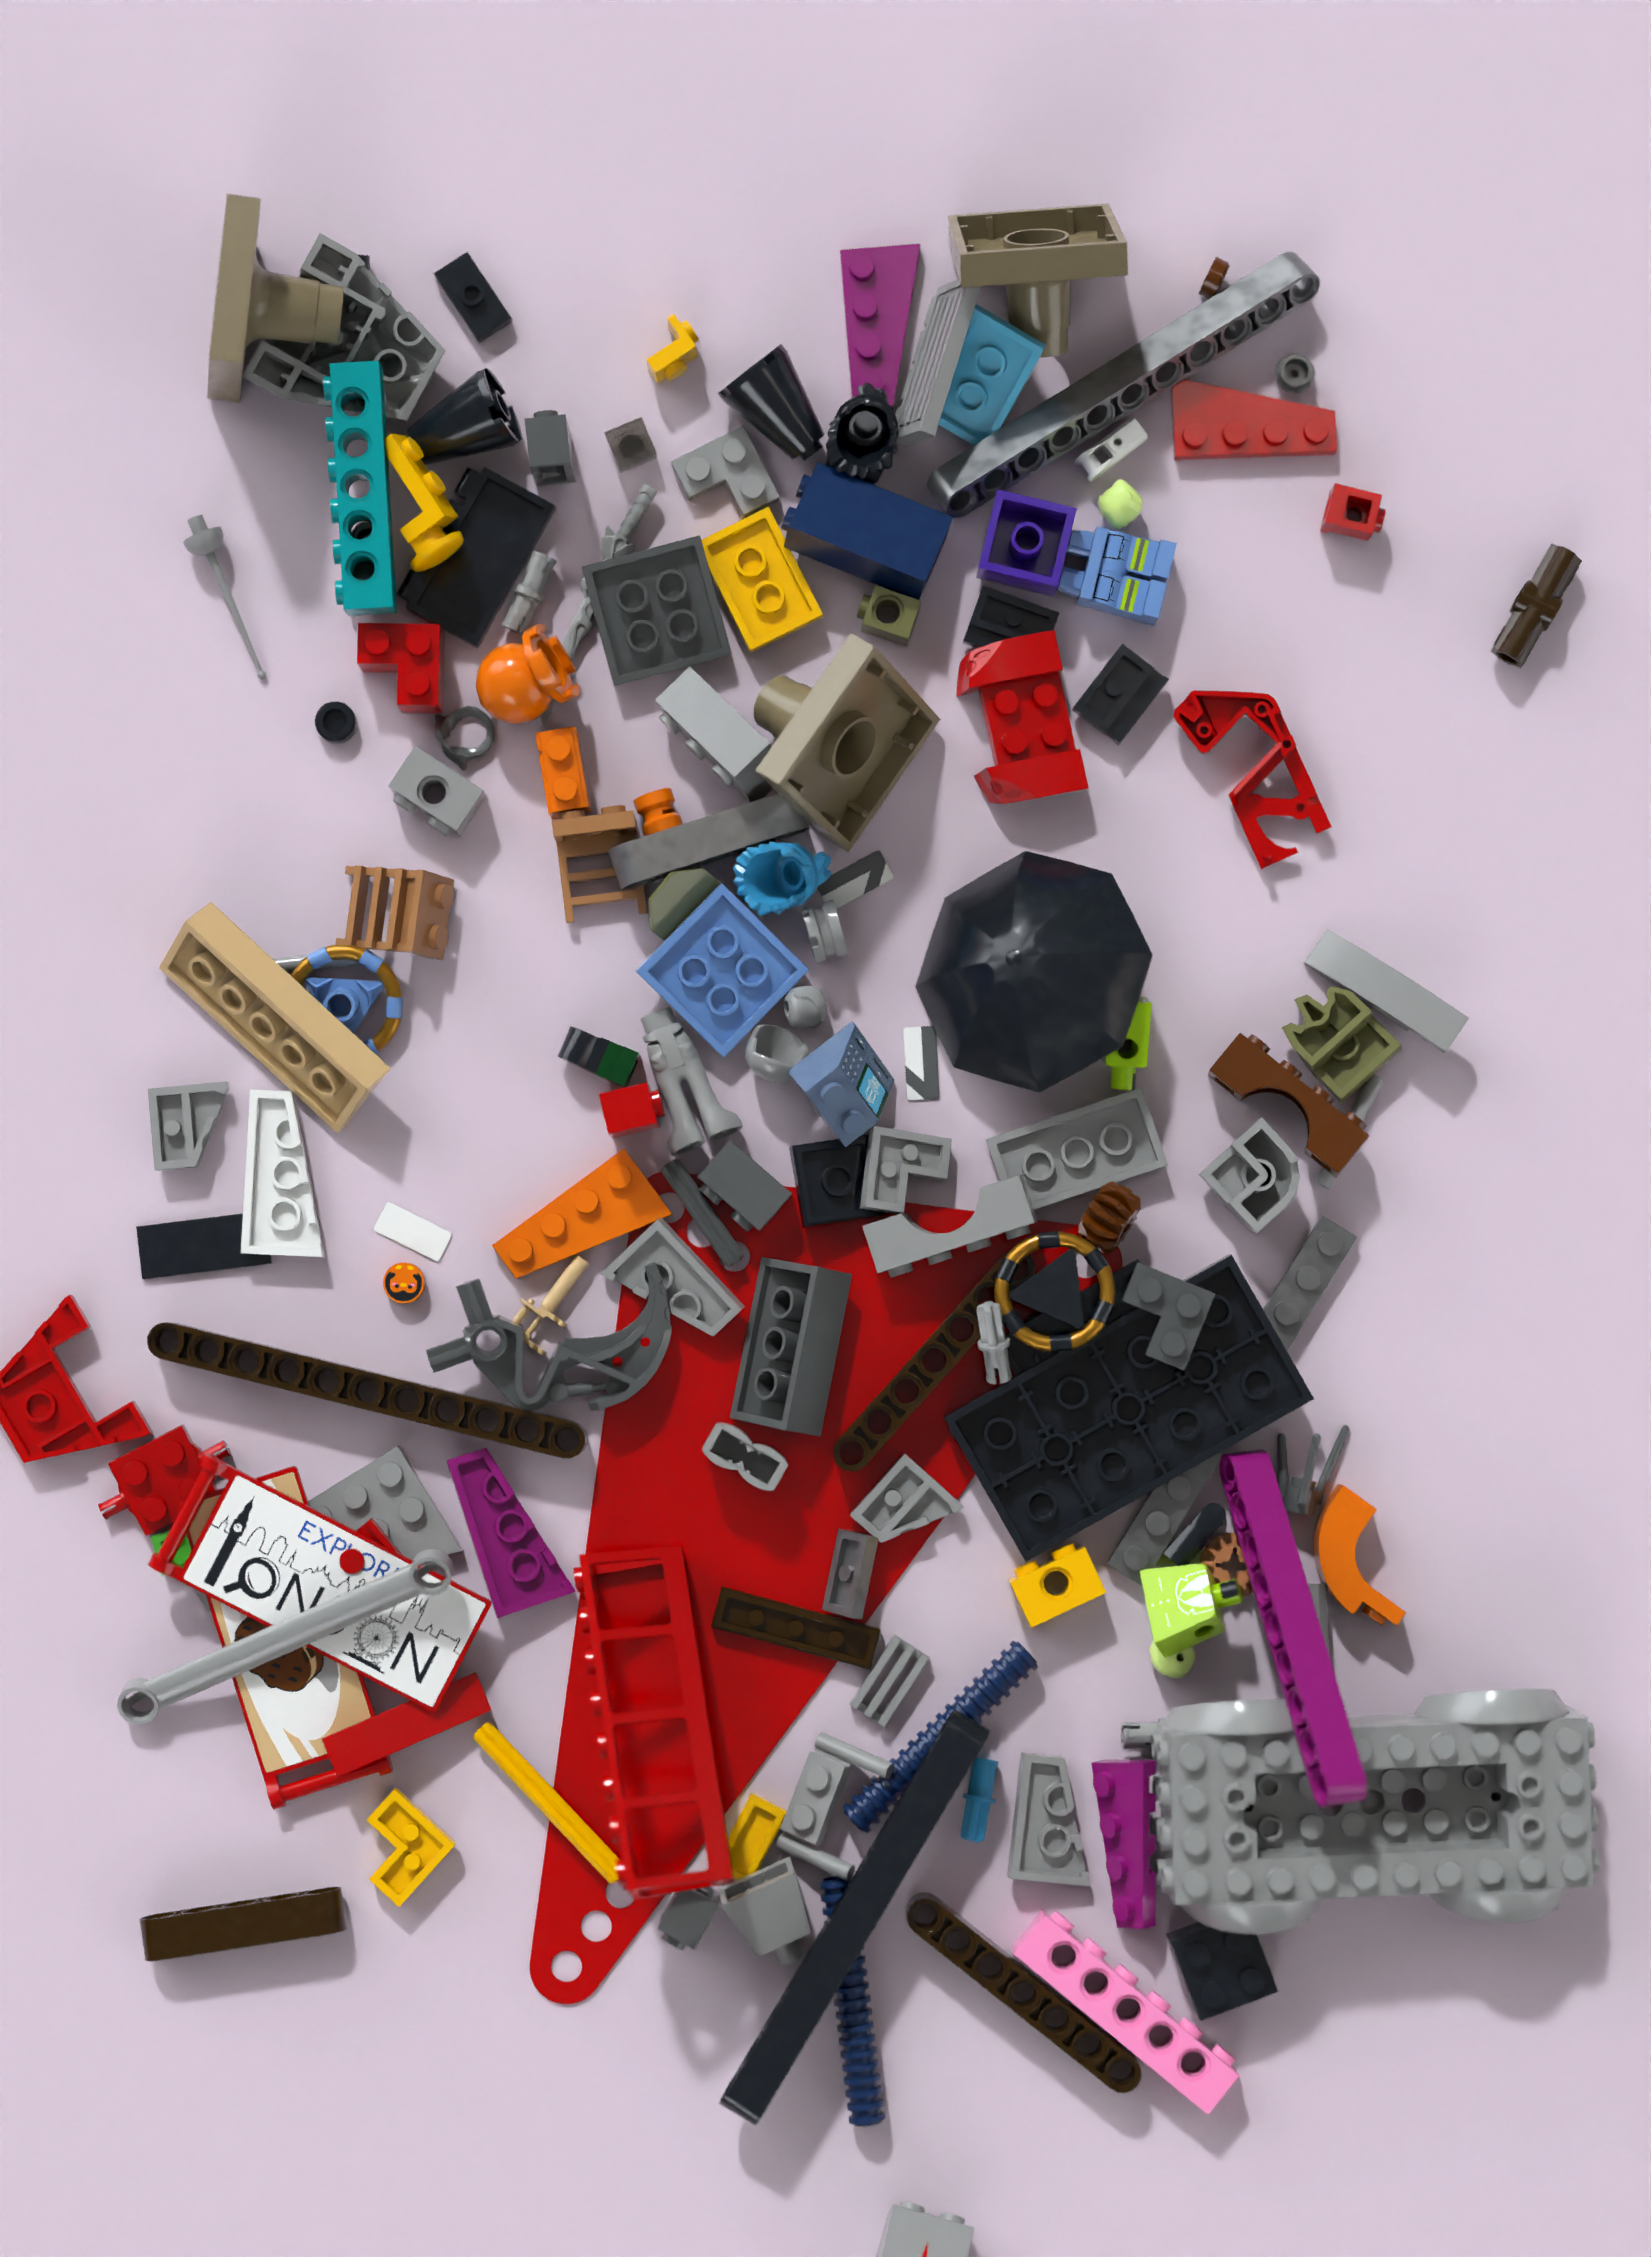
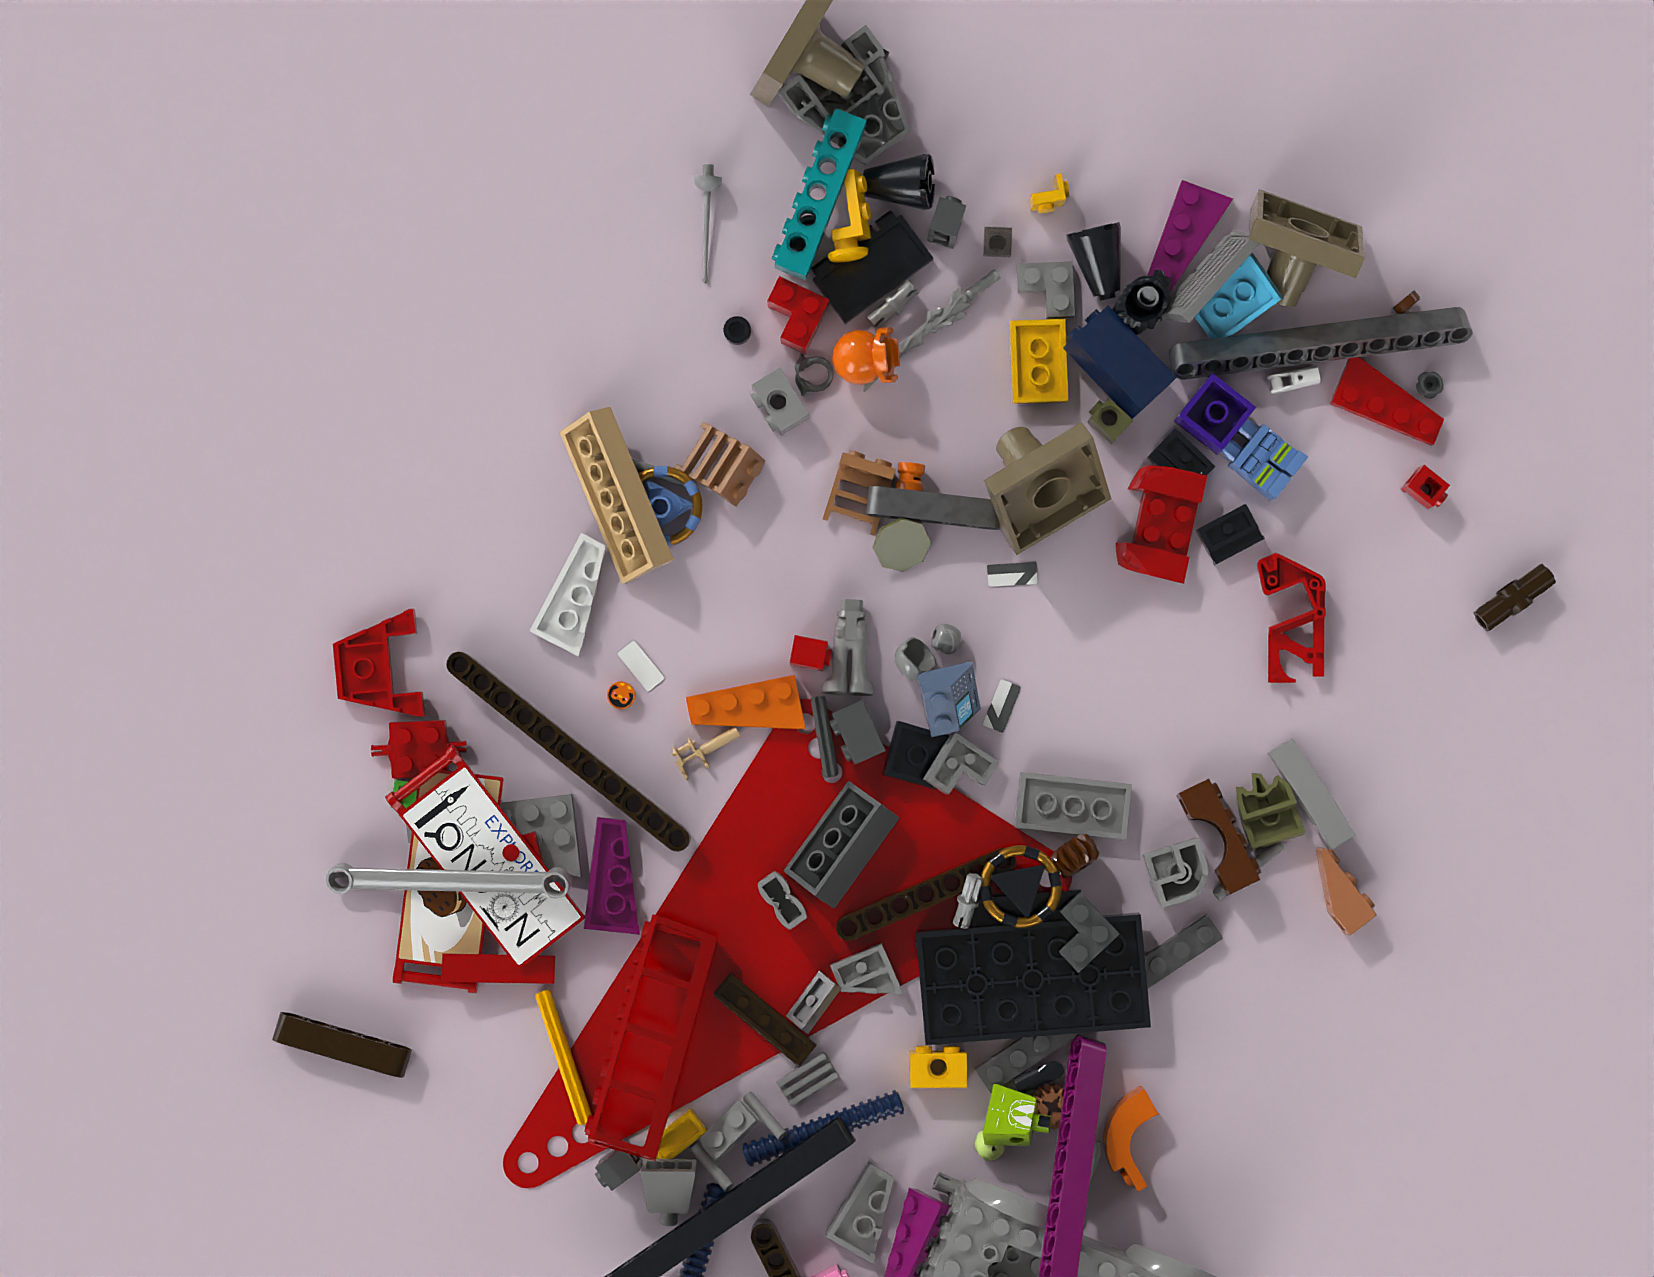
camera: 25 degrees right, 0 degrees up
black piece [136,1213,272,1279] -> none
light grey wing [148,1081,229,1171] -> none
yellow plate [367,1787,456,1907] -> none
dark grey piece [426,1262,672,1411] -> none
black plate [433,252,513,343] -> none
orange brick [535,726,592,820] -> none
leg [558,1026,641,1088] -> none
dark grey plate [582,535,732,686] -> none
light grey wing [600,1217,745,1336] -> none
medium blue plate [635,883,809,1057] -> none
light grey wedge [655,667,774,803] -> none
dark azure hair [733,842,831,916] -> none
light grey wheel [801,900,848,963] -> none
light grey arch [862,1175,1038,1278] -> none
black piece [915,851,1153,1093] -> none
dark azure axle [960,1757,999,1842] -> none
yellowish green piece [1098,479,1143,529] -> none
lime torso [1102,997,1152,1090] -> none
dark grey plant [1277,1425,1350,1515] -> none
none -> nougat slope [1316,847,1377,936]

